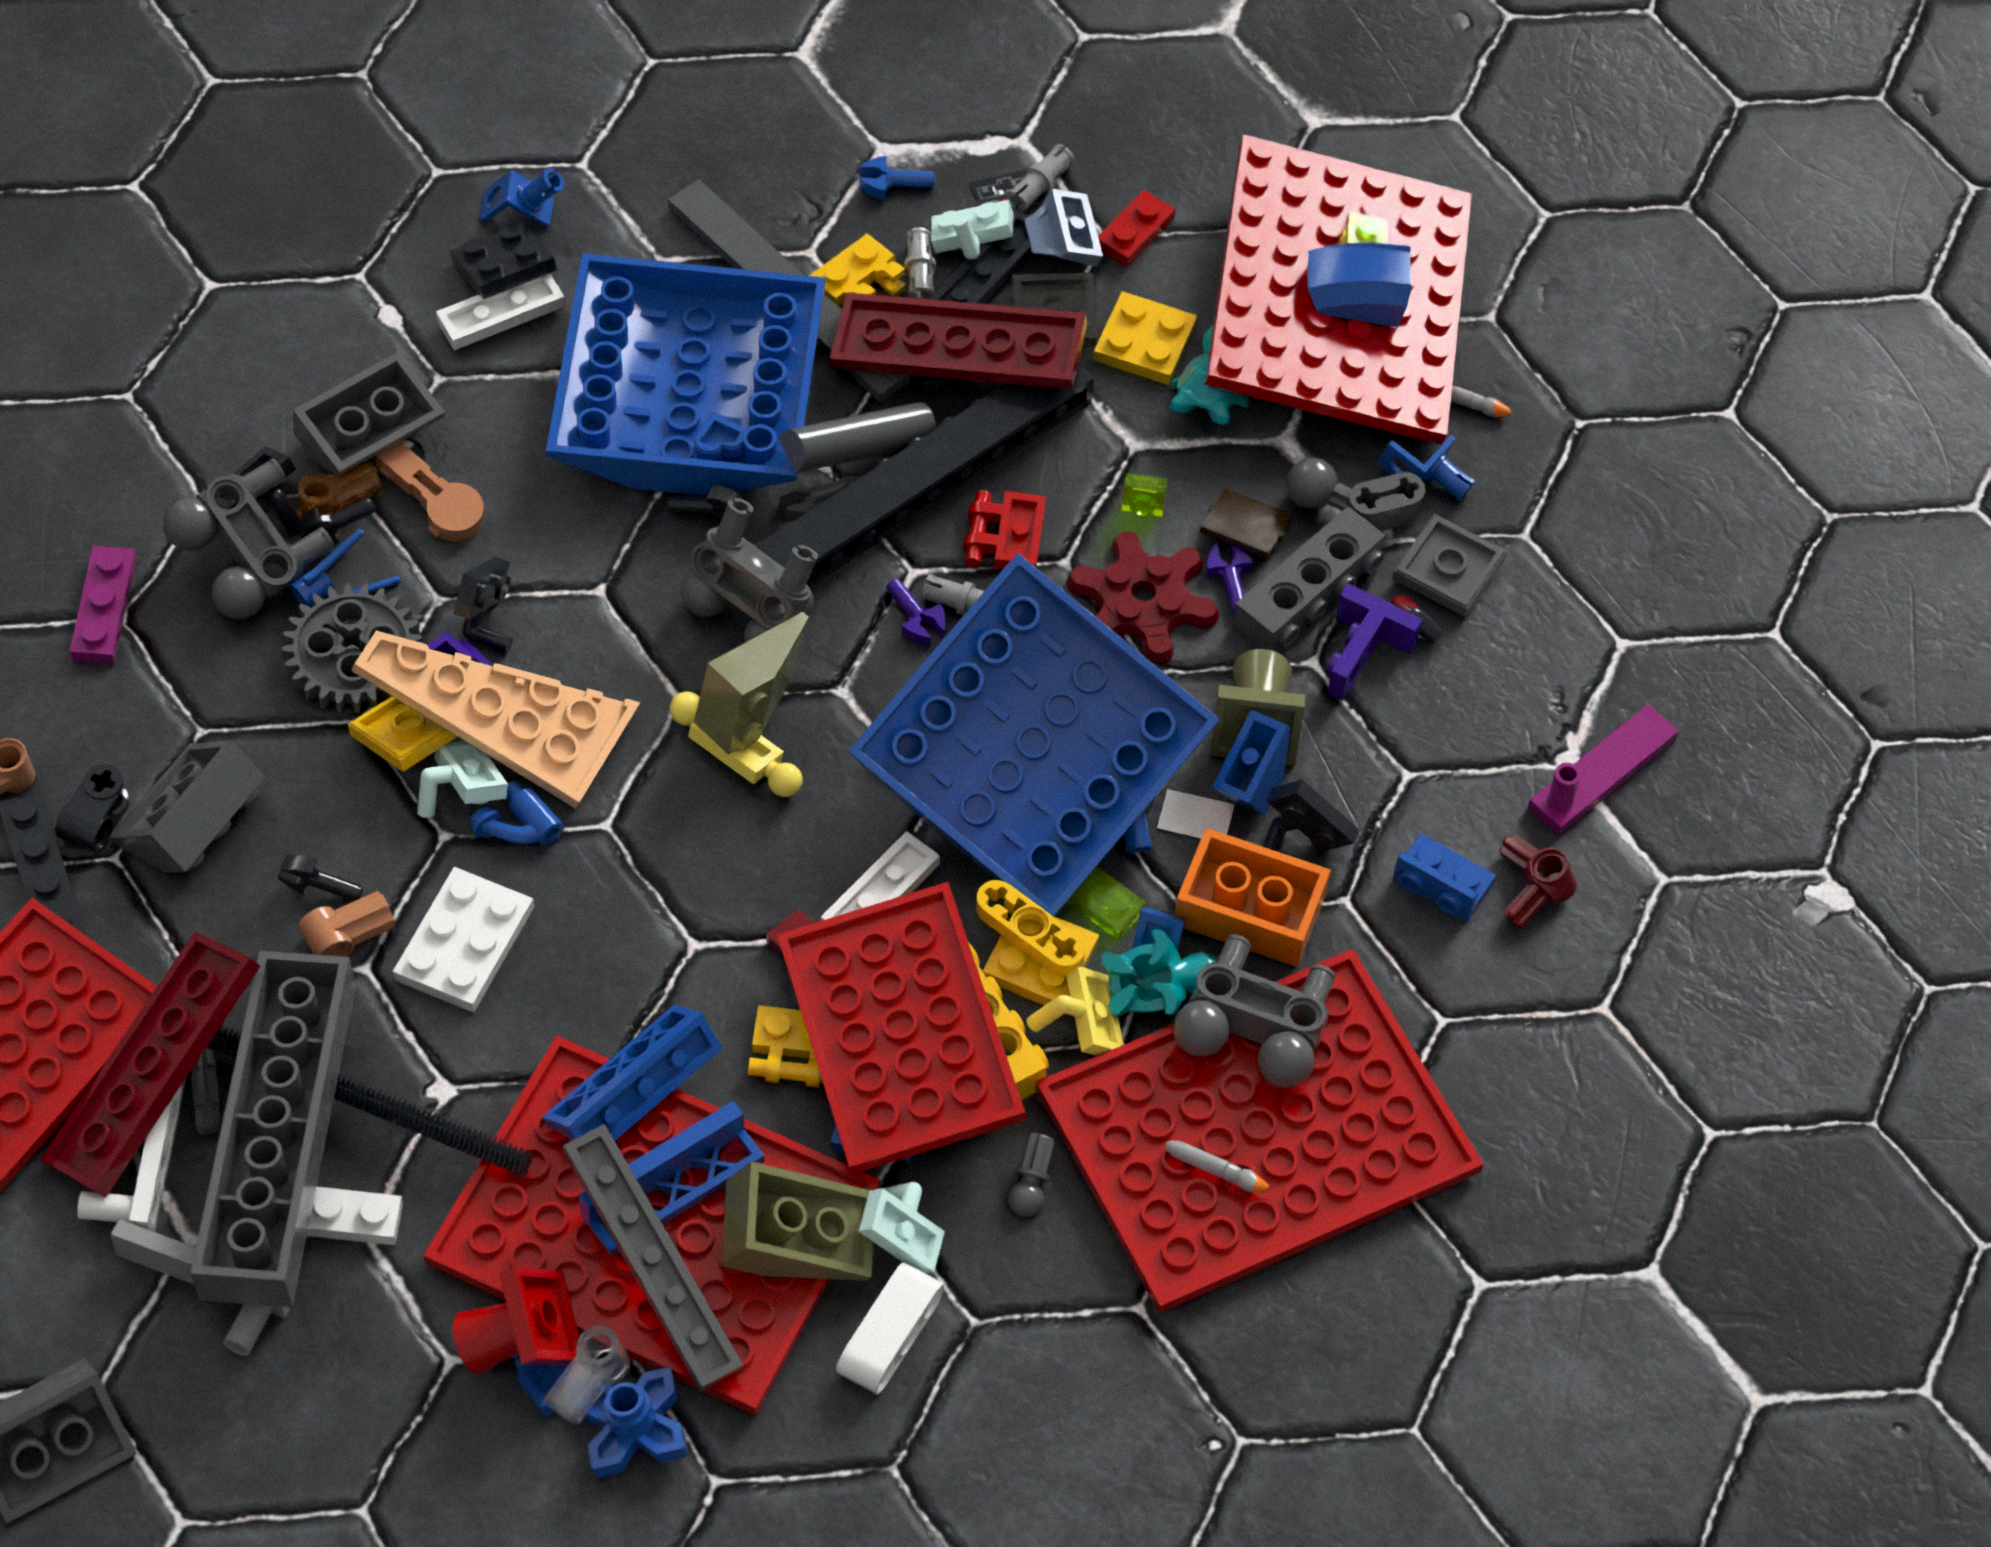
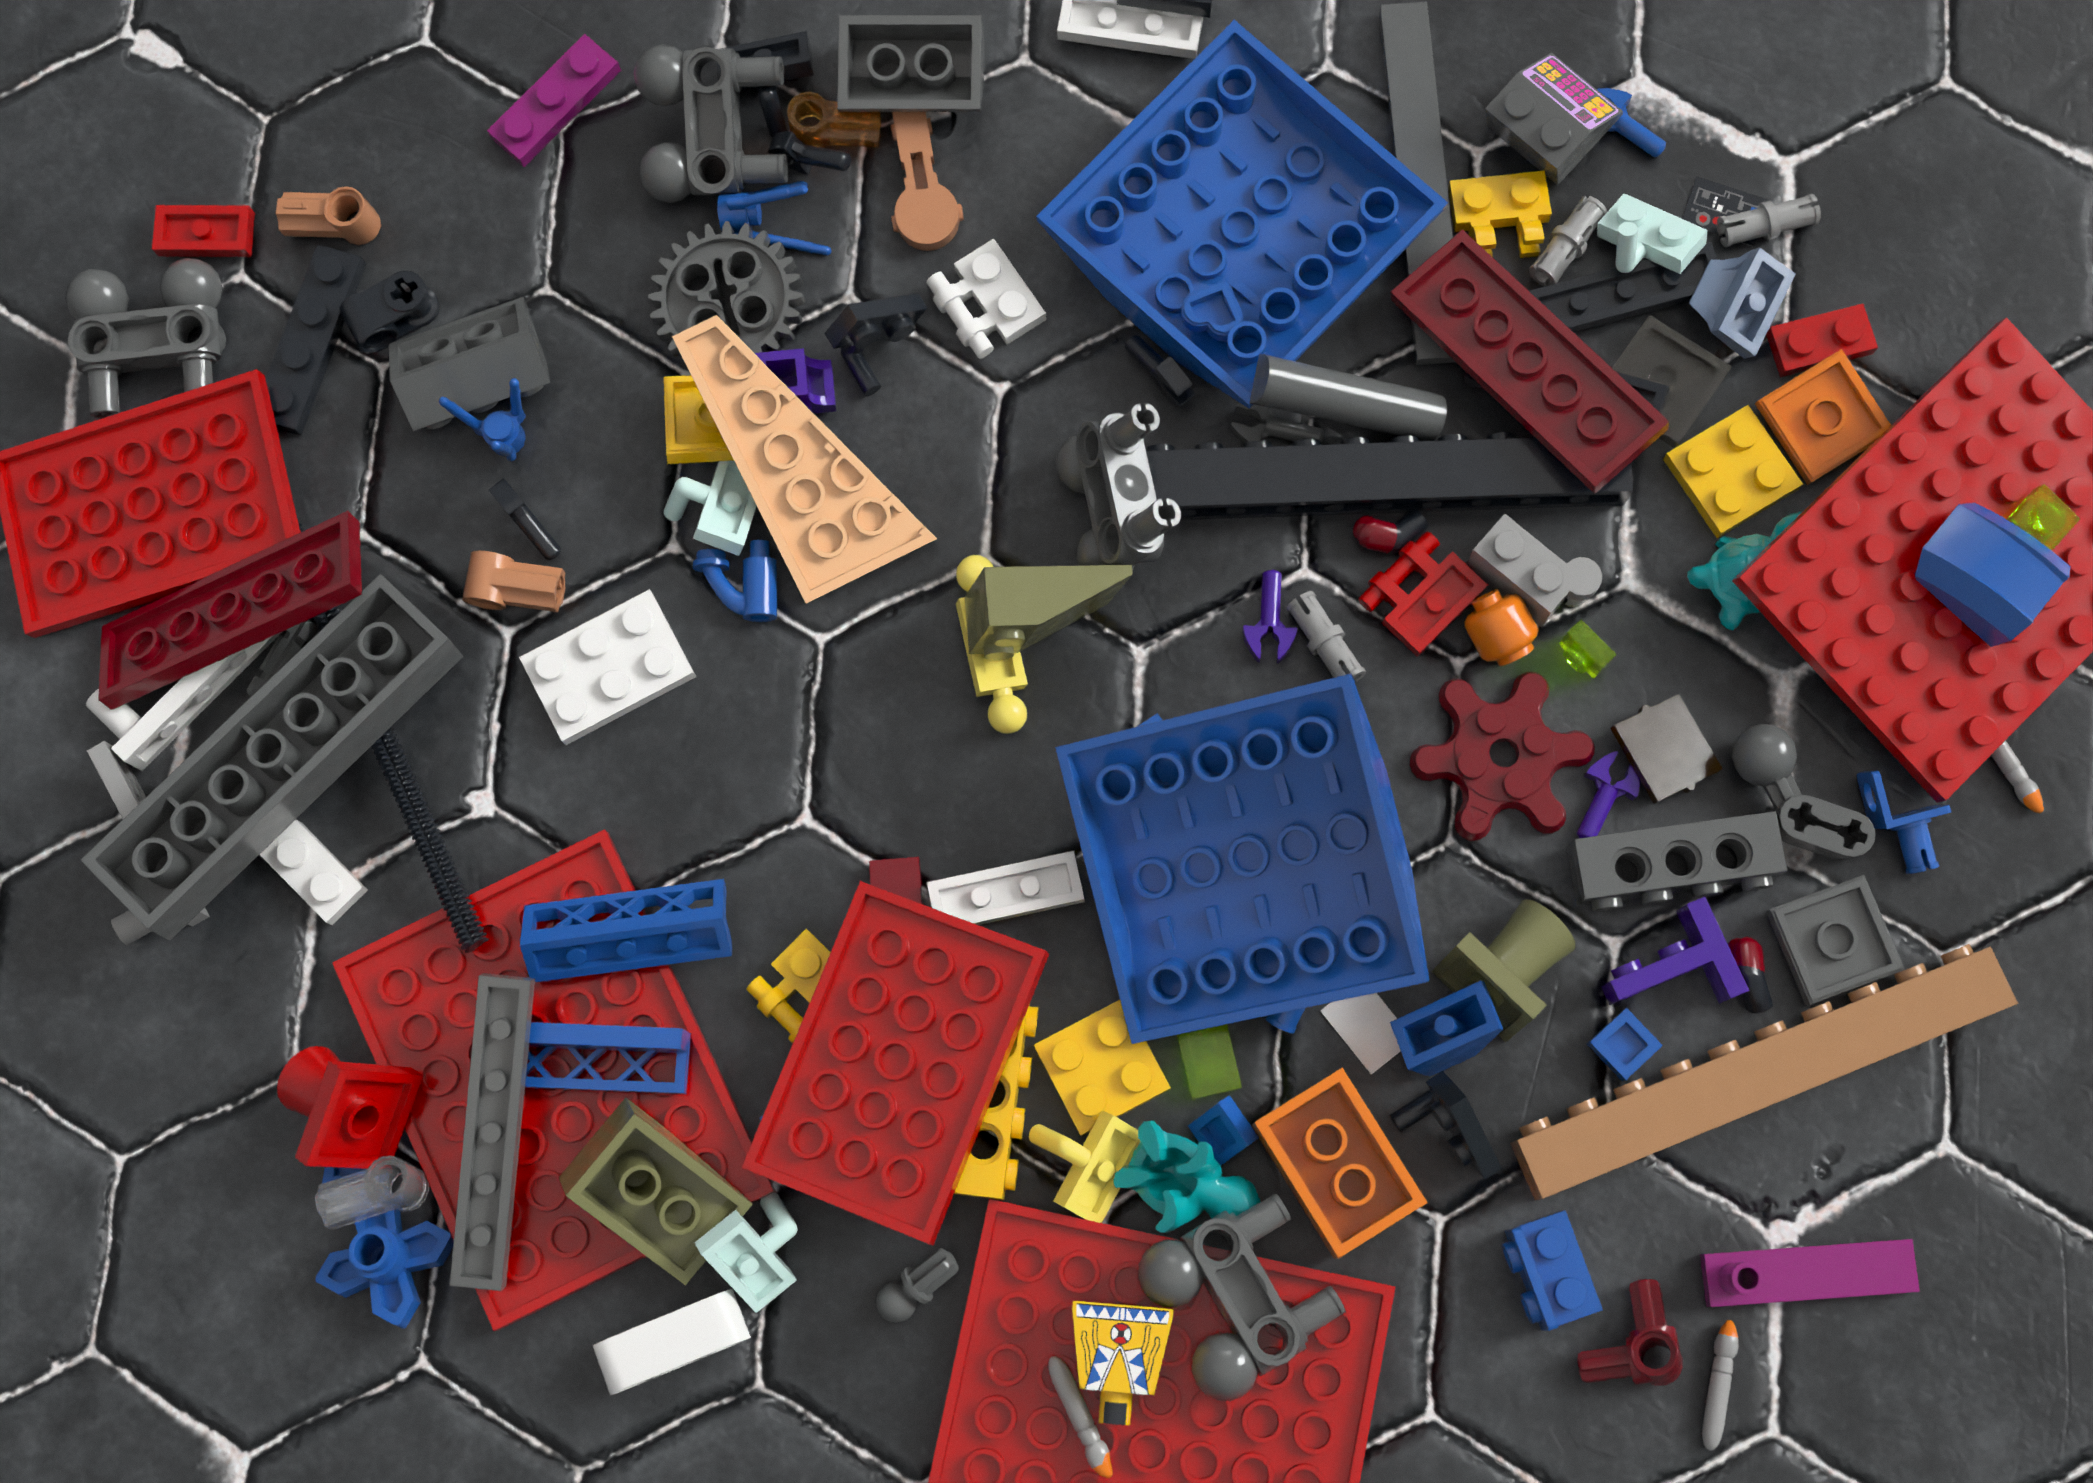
camera: 50 degrees right, 20 degrees up
yellow beam [976,880,1085,977] -> none
none -> blue plant [439,378,526,461]
none -> white plate [926,239,1047,359]
none -> torso [1072,1301,1173,1425]
none -> arm [1353,509,1429,554]
none -> orange head [1464,589,1539,666]
none -> light grey hinge [1467,514,1602,628]
none -> dark grey slope [1485,52,1623,186]
none -> medium nougat brick [1510,944,2018,1200]
none -> blue plate [1587,1008,1663,1082]
none -> light grey piece [1702,1320,1739,1451]
none -> orange plate [1755,349,1891,485]

